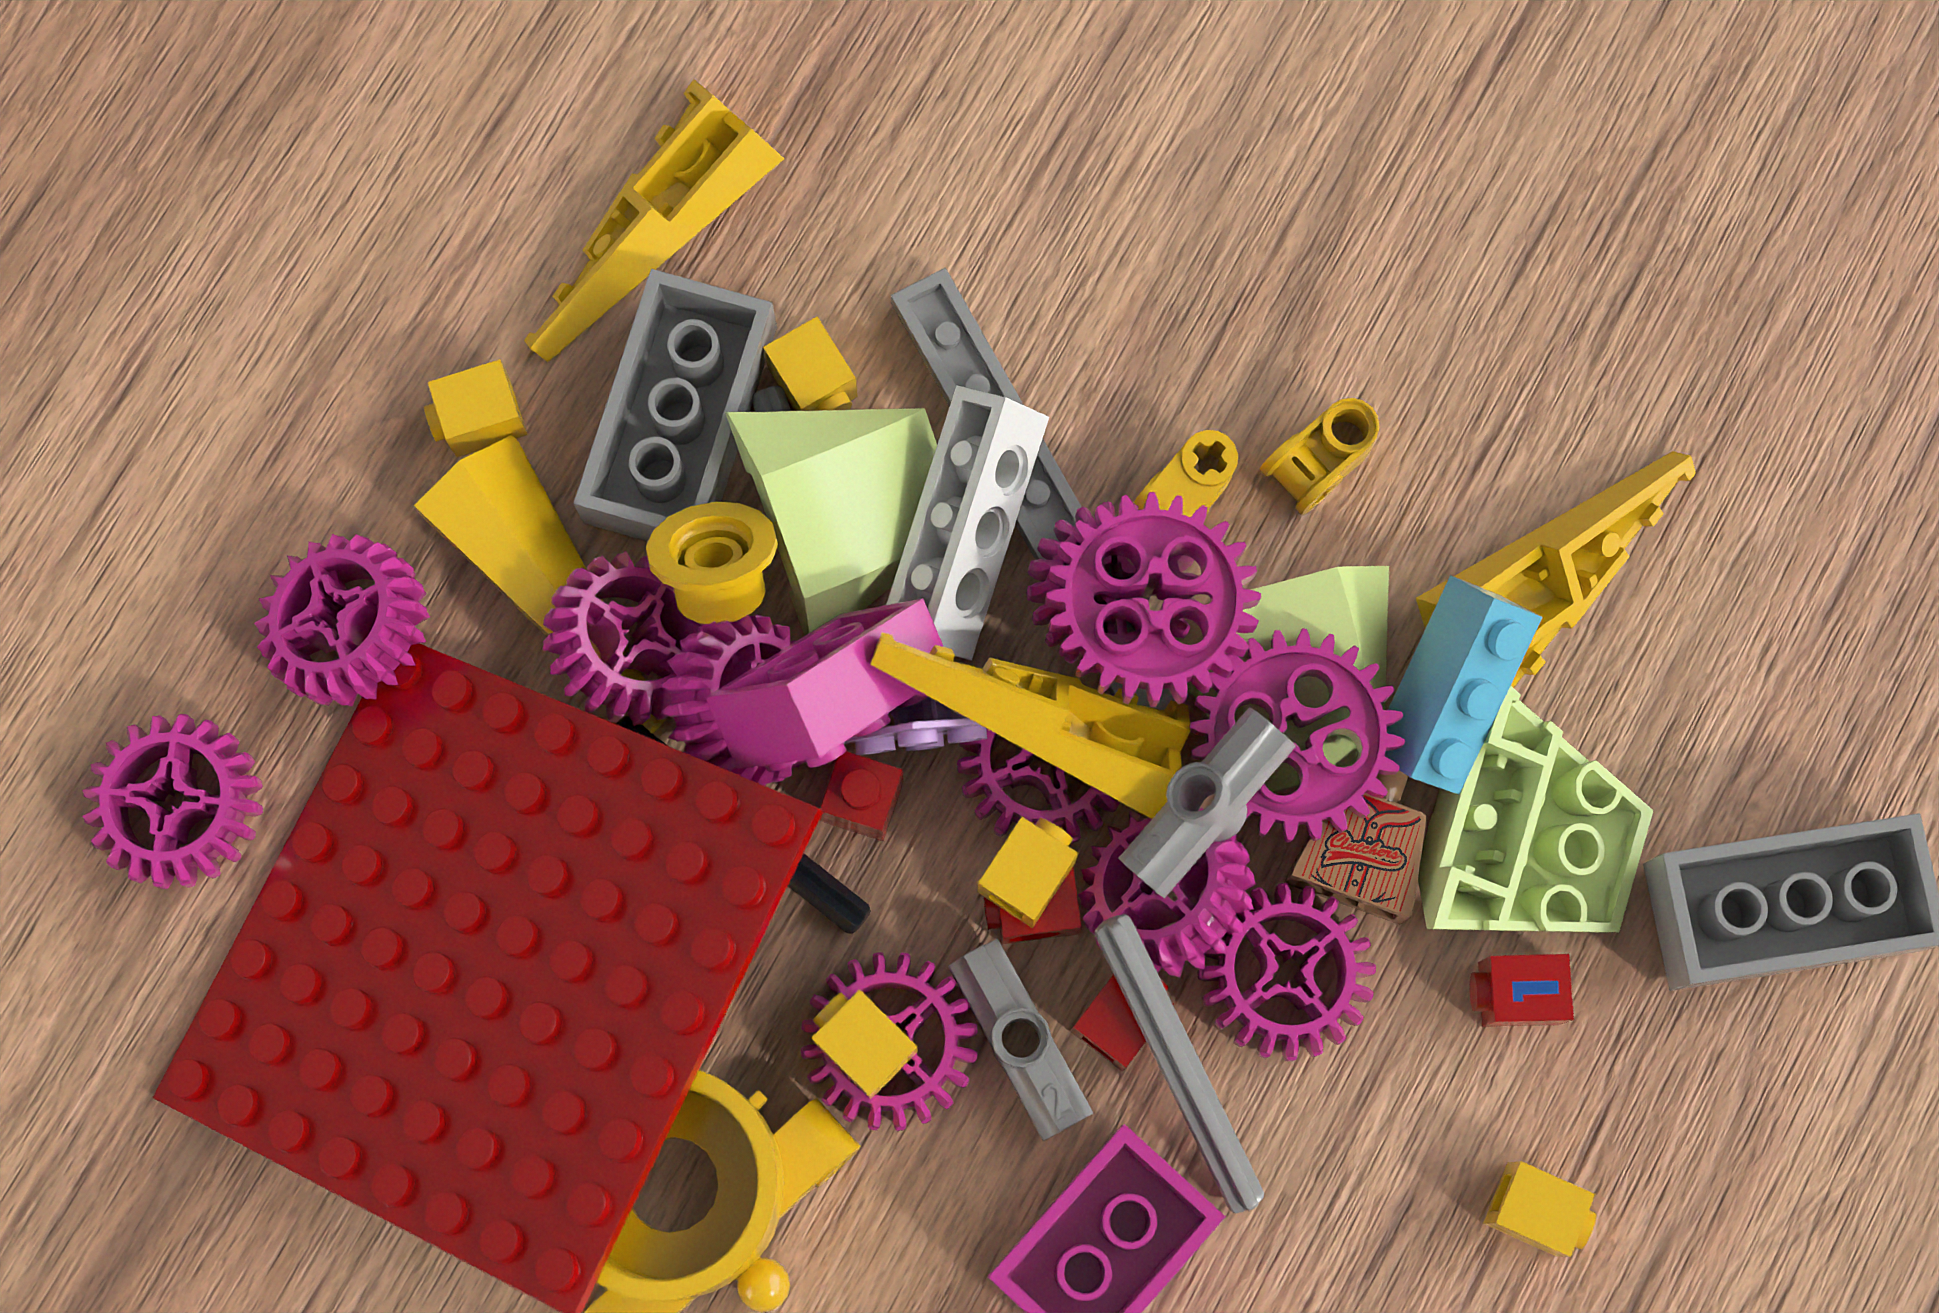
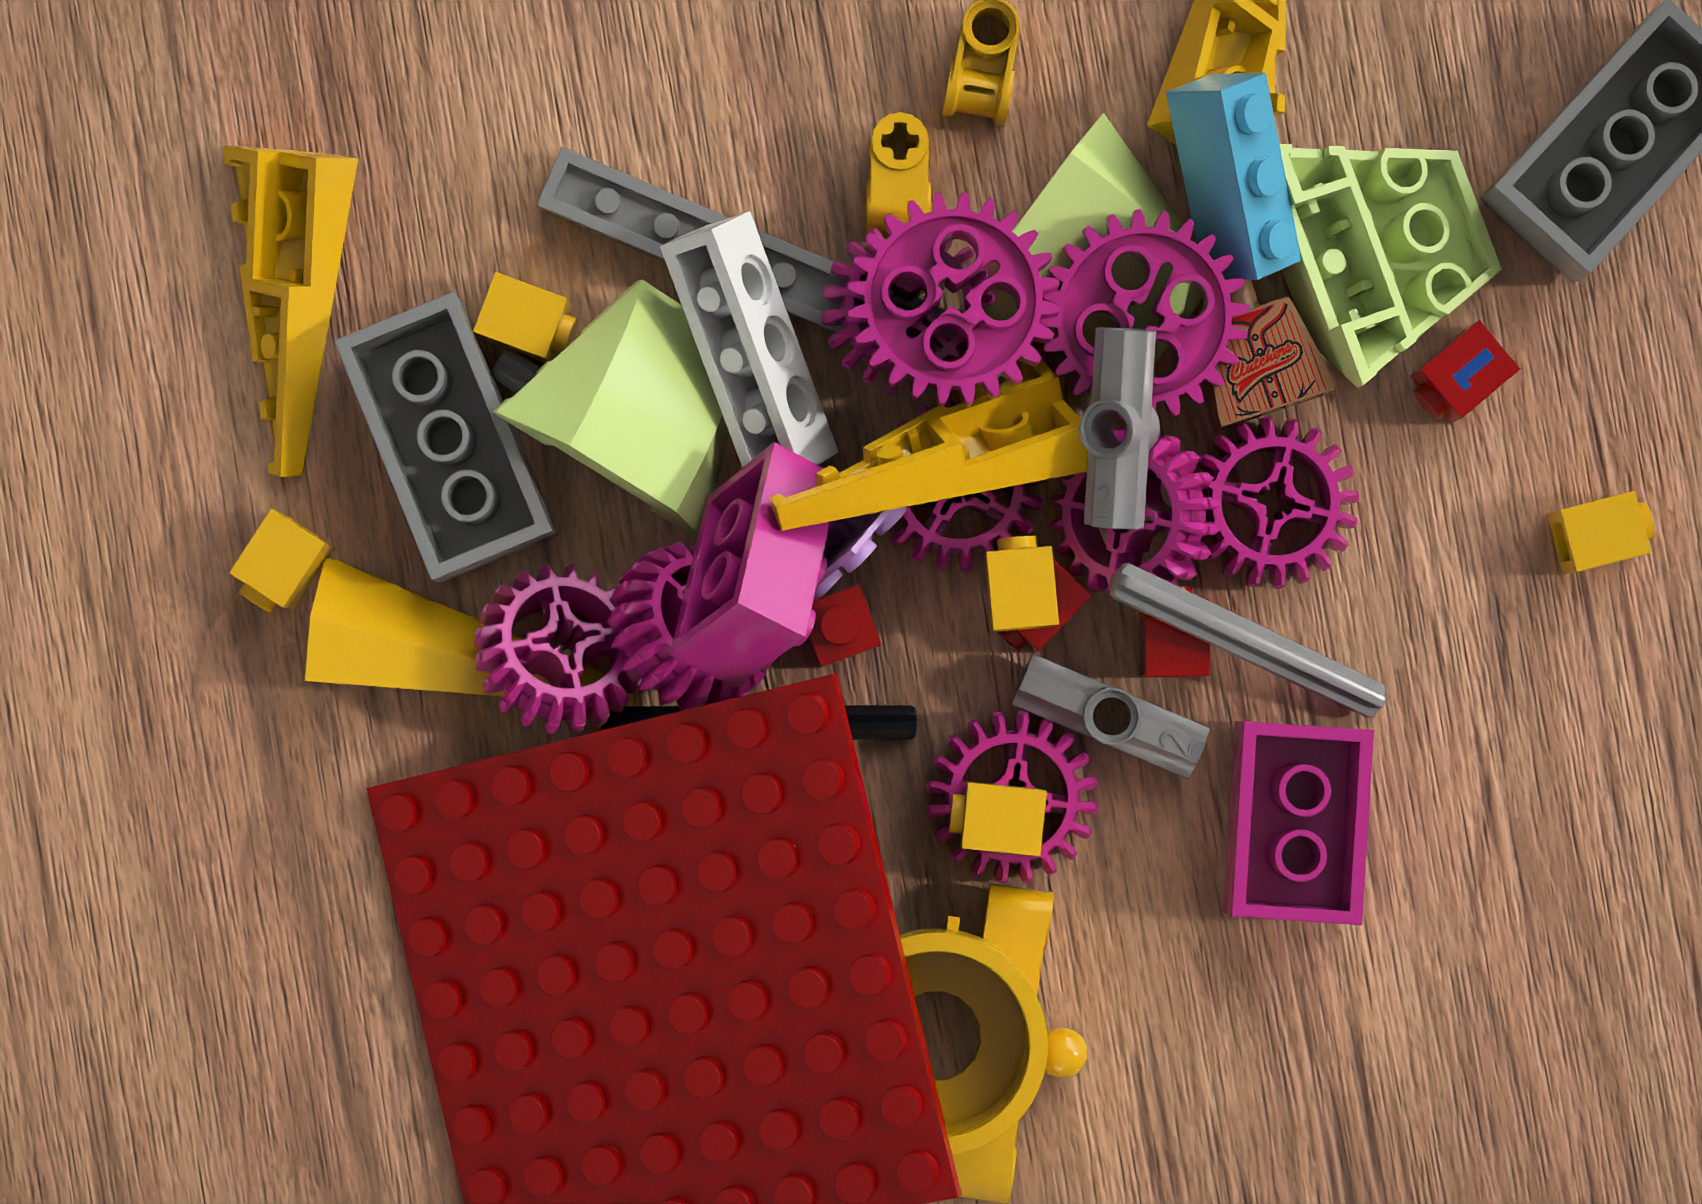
camera: 40 degrees left, 10 degrees up
dark pink gear [82,714,263,889] -> none
dark pink gear [254,534,430,707] -> none
yellow piece [646,502,778,624] -> none

